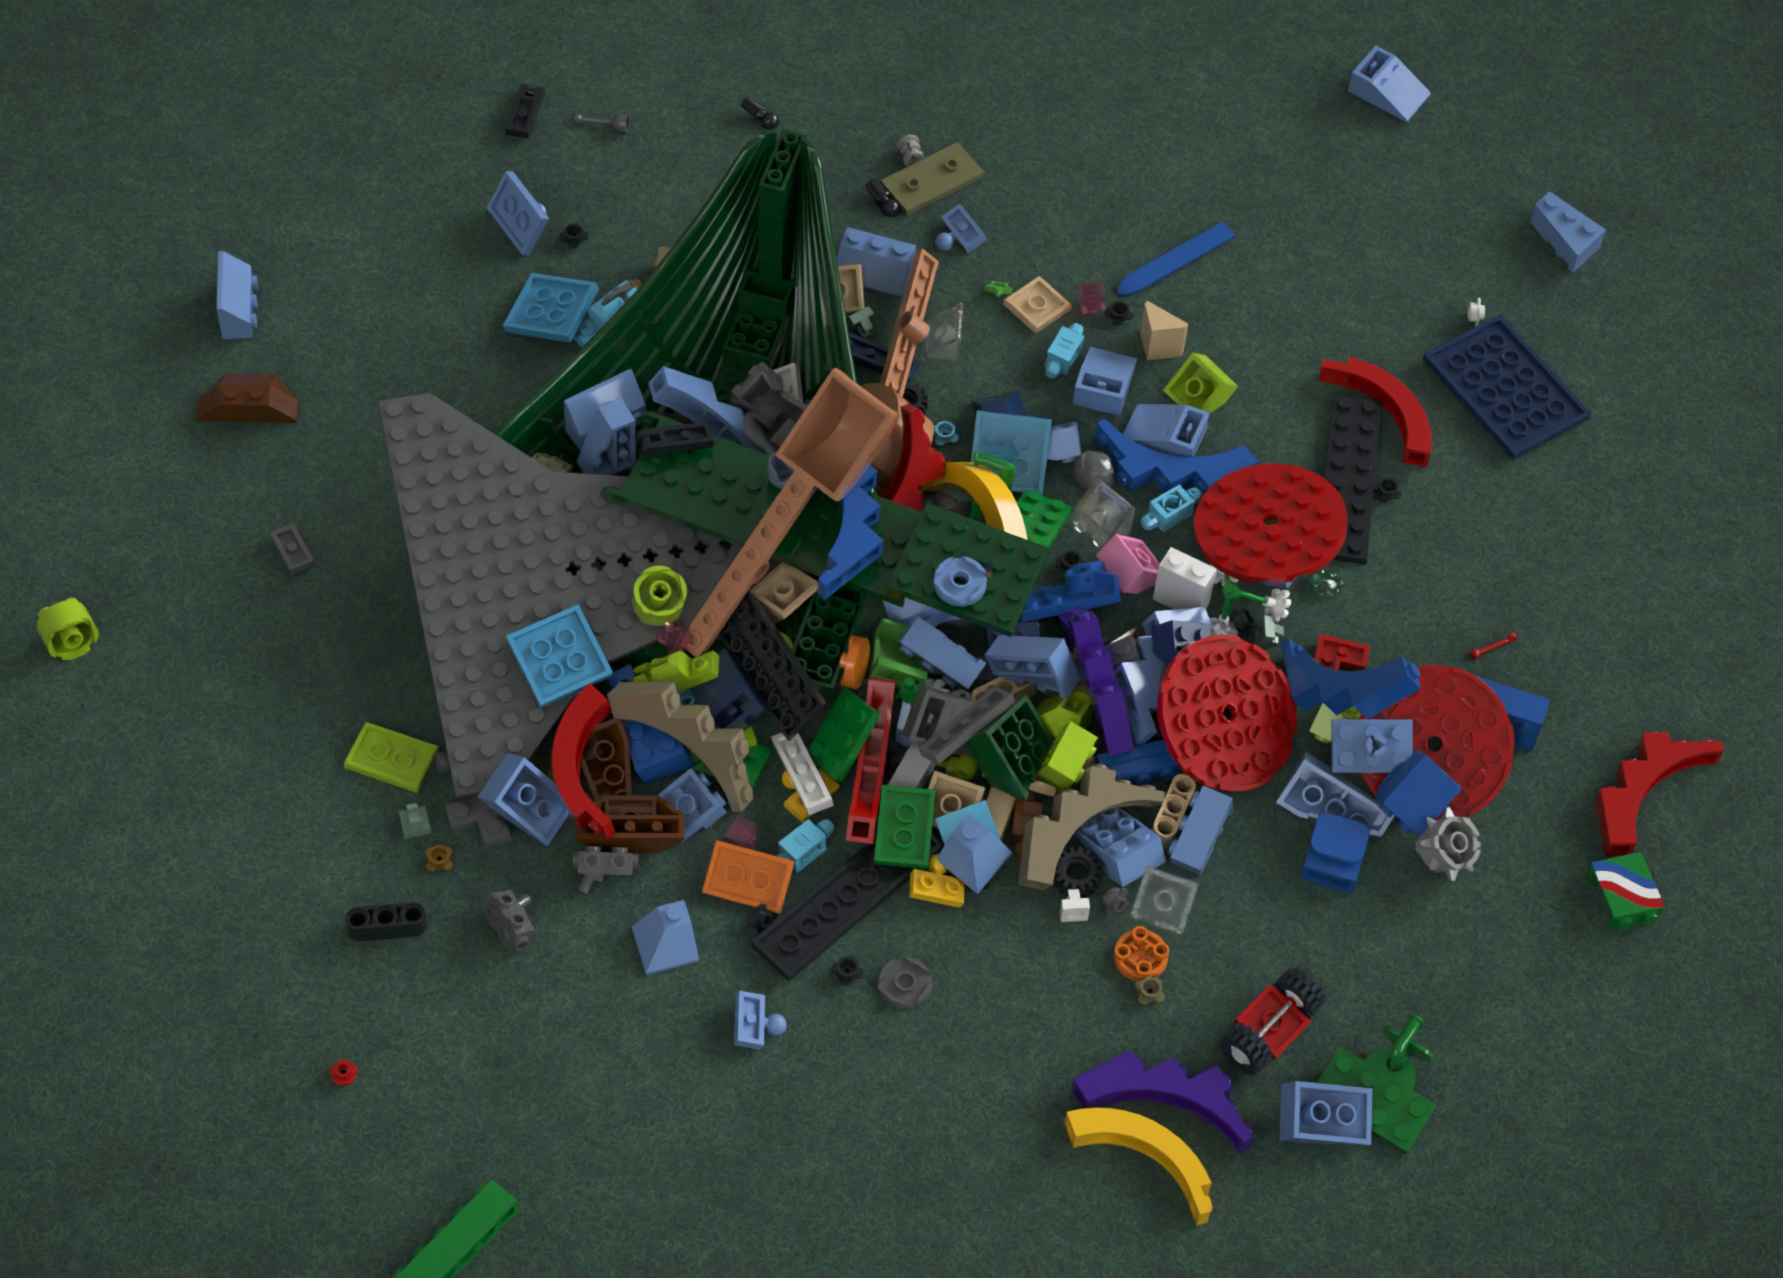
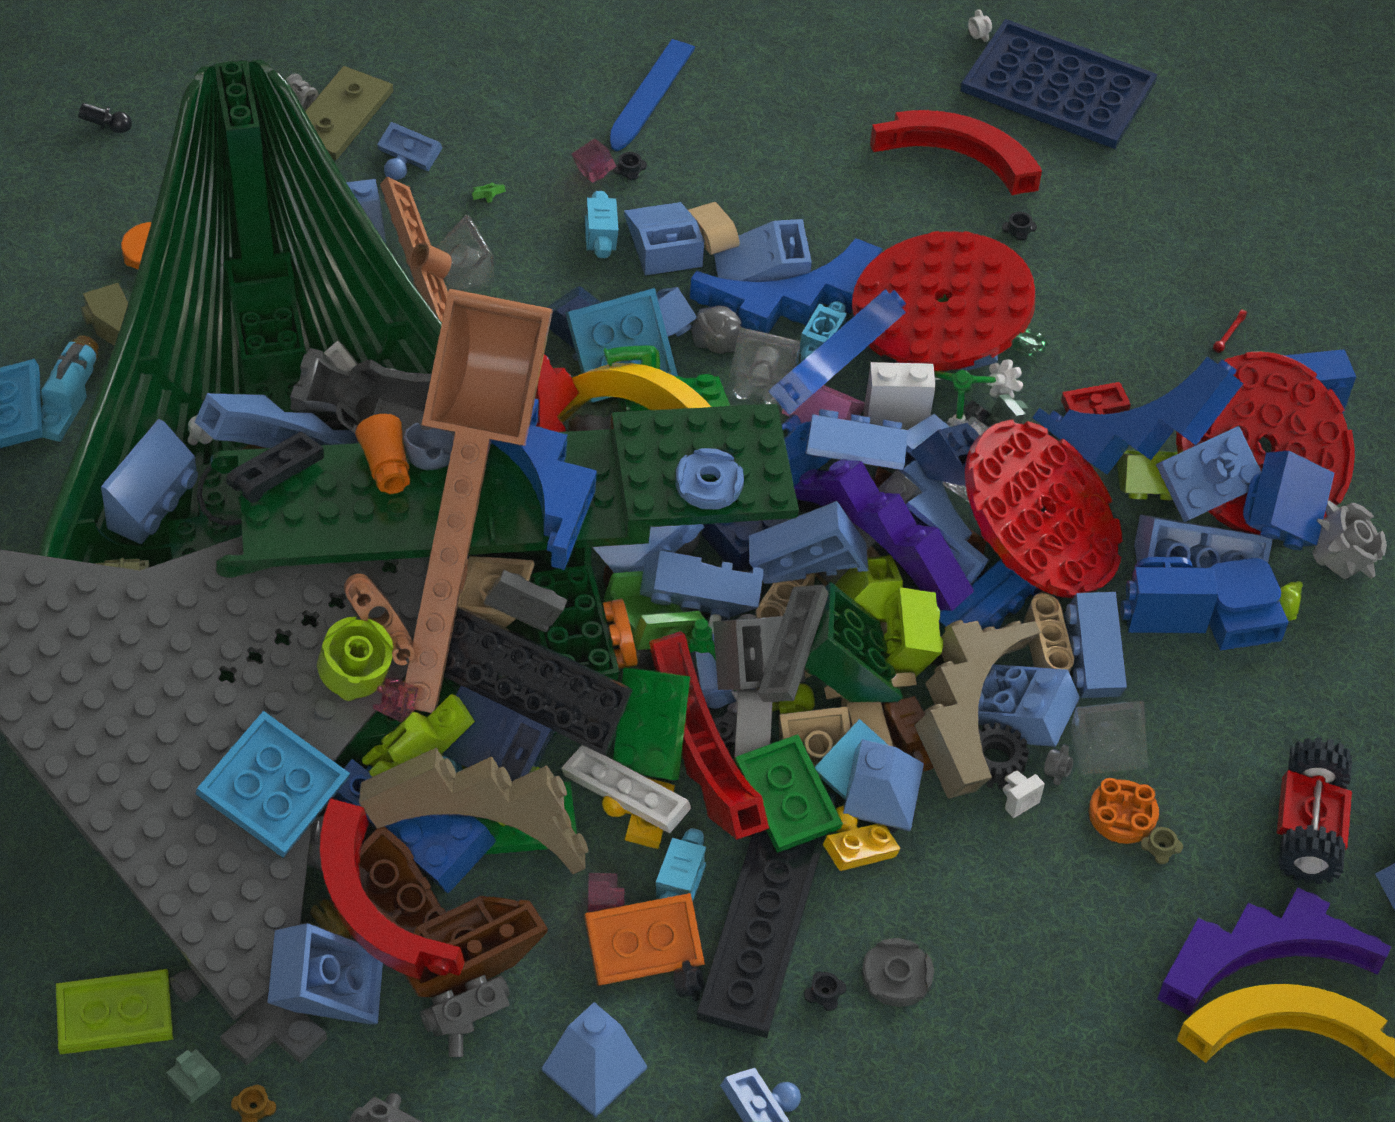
camera: 30 degrees left, 5 degrees down
medium blue wedge [576,398,636,475] -> none
medium blue plate [658,768,727,843] -> none
tan tile [1003,276,1072,334] -> none
tan slope [1140,301,1188,360] -> none
lime slope [1163,353,1238,413] -> none
black plate [1324,393,1382,565] -> none
none -> nougat connector [344,574,415,666]
none -> orange plant [355,414,410,494]
none -> dark grey plate [484,570,567,633]
none -> tan beam [688,202,740,255]
none -> blue arch [768,289,906,415]
none -> medium blue slope [806,409,908,470]
none -> blue brick [1120,557,1218,633]
none -> lime piece [1279,581,1303,621]

